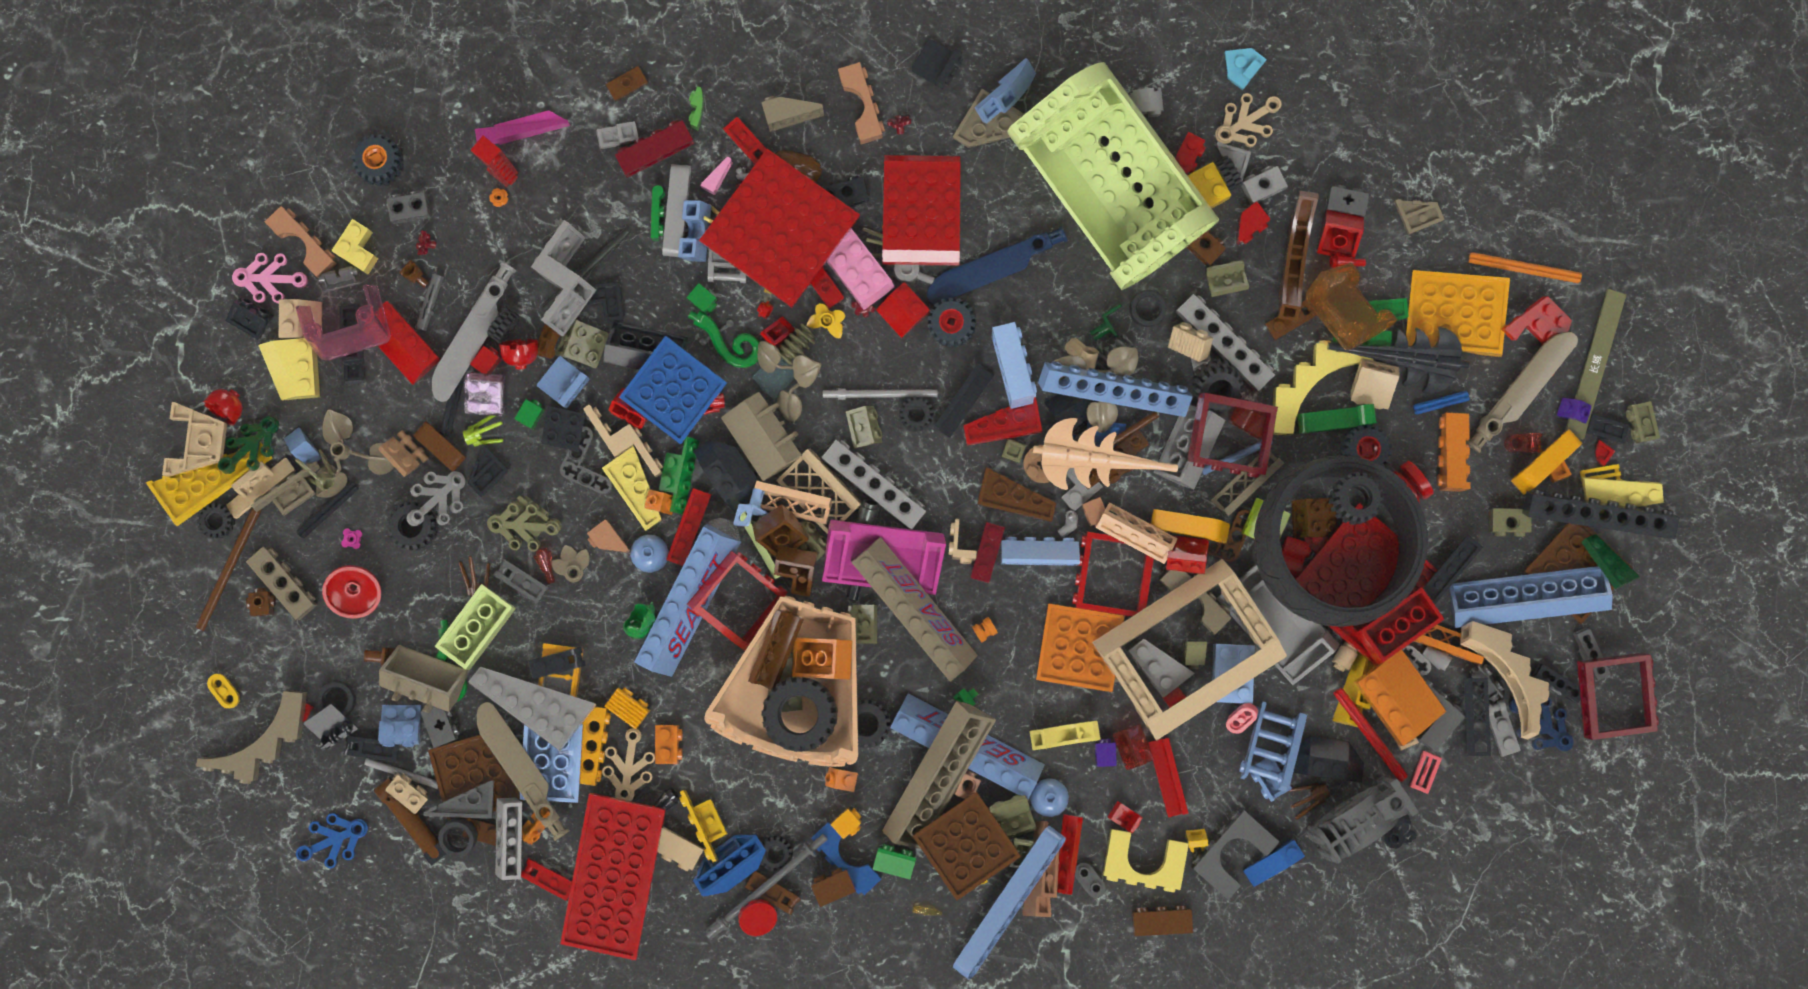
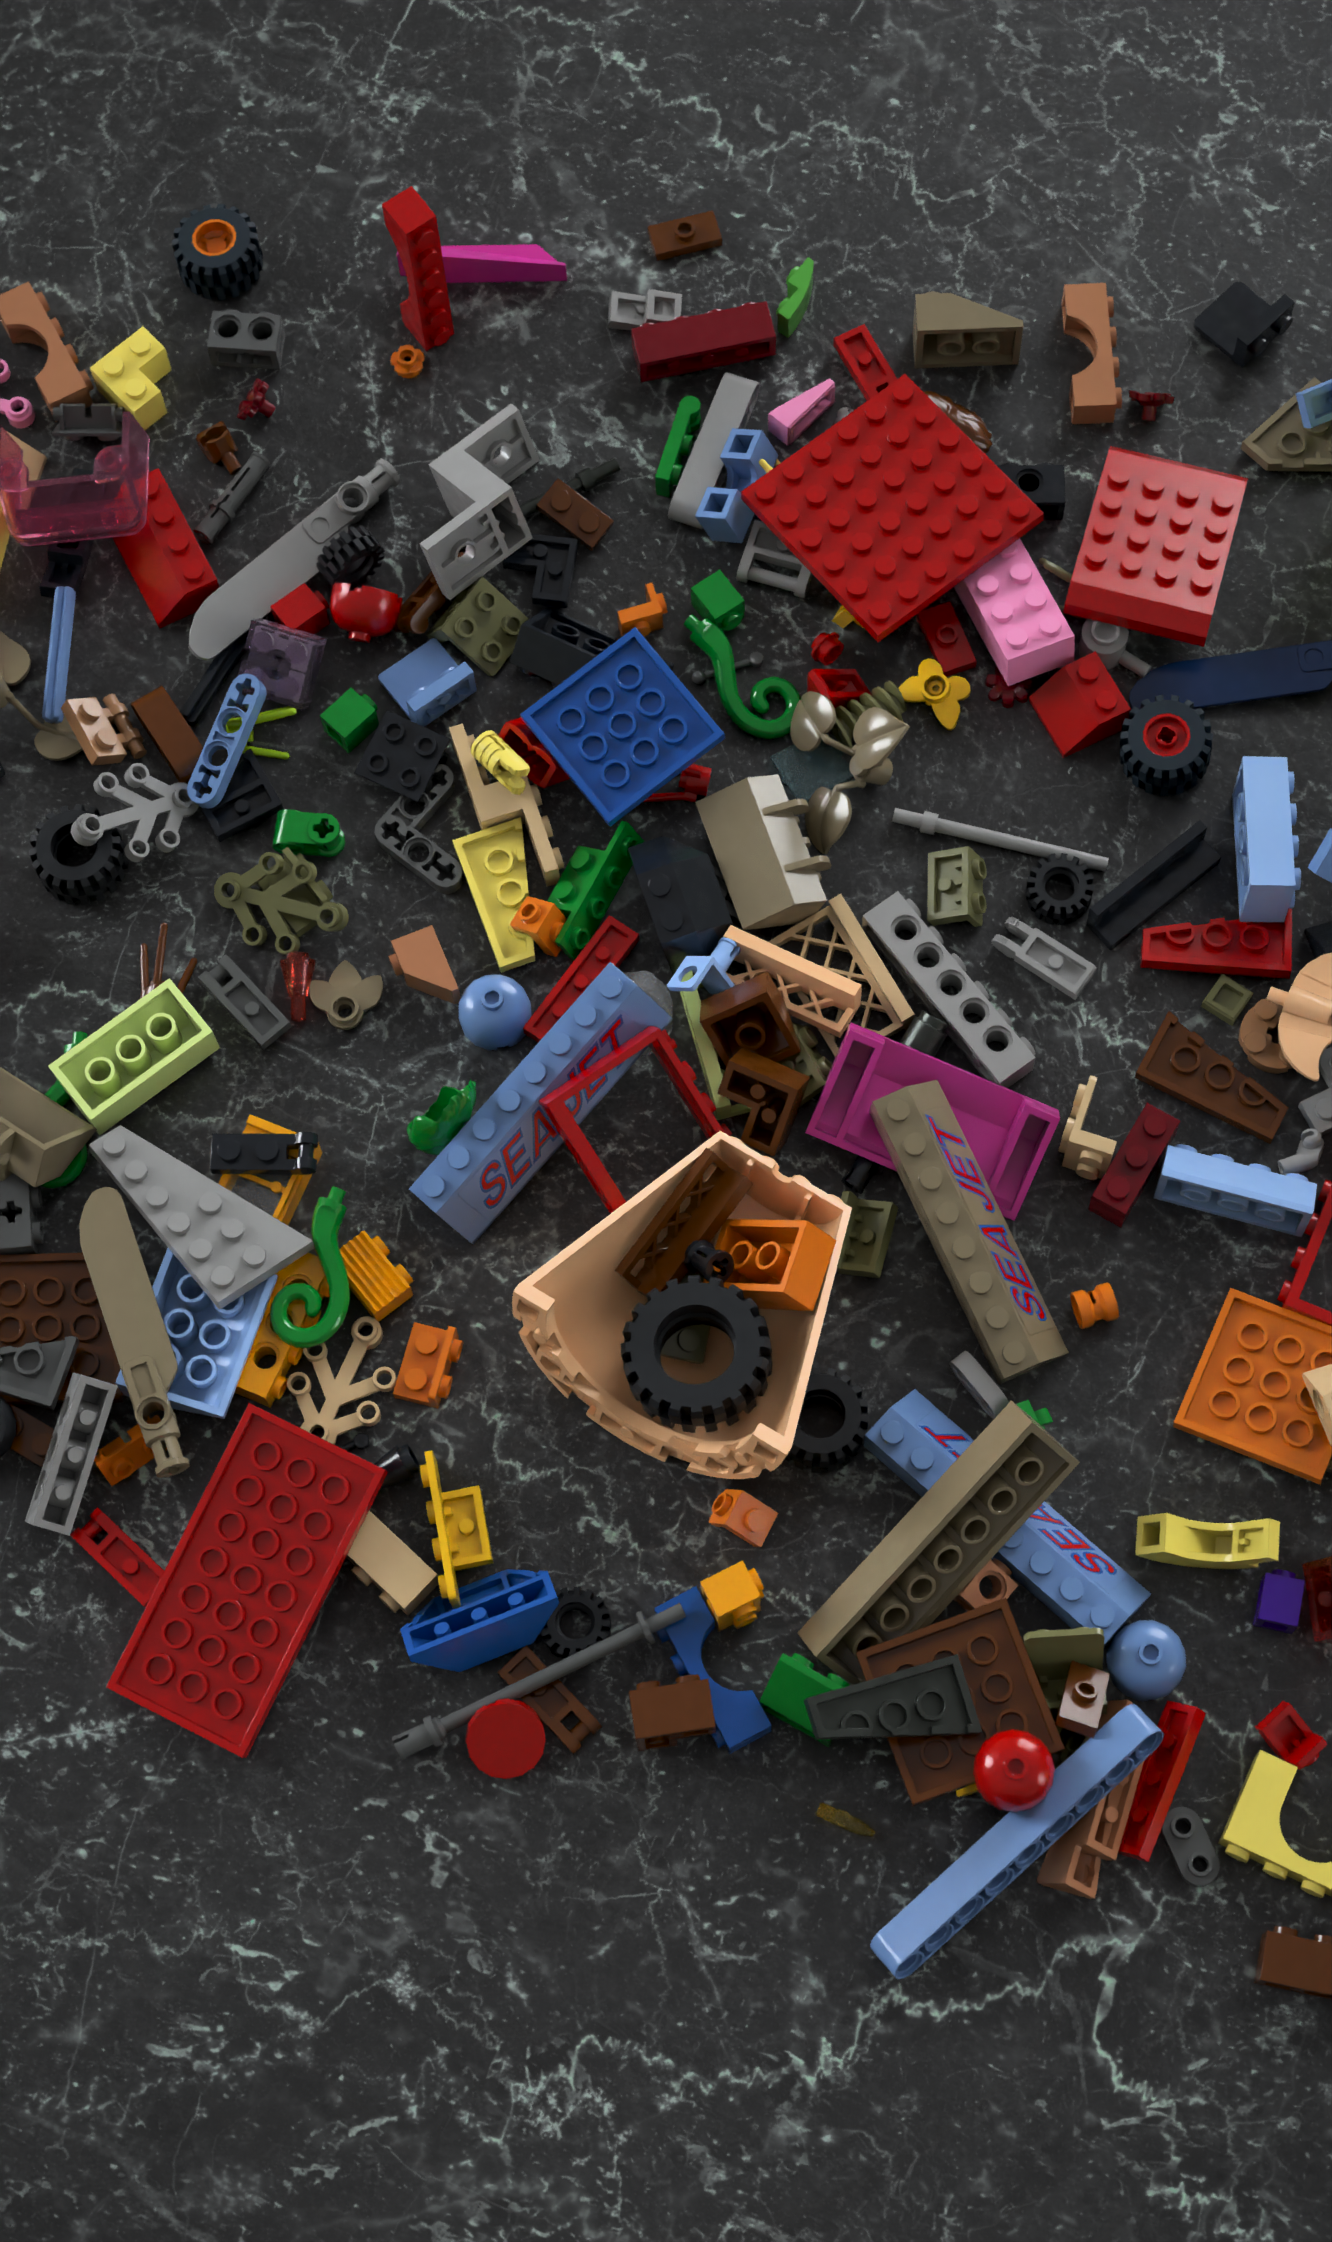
camera: 20 degrees right, 15 degrees down
none -> medium blue axle [42,586,76,723]
none -> medium blue beam [187,673,267,809]
none -> green plant [270,1186,350,1348]
none -> green piece [272,809,345,857]
none -> light yellow hinge [471,730,531,795]
none -> reddish brown plate [536,478,614,551]
none -> orange bracket [617,583,668,637]
none -> black bush [684,1239,734,1283]
none -> pearl dark grey wing [804,1654,982,1740]
none -> light grey beam [949,1351,1009,1419]
none -> red cylinder [973,1729,1055,1812]
none -> light grey hinge [991,916,1097,1000]
none -> reddish brown plate [1055,1661,1110,1738]

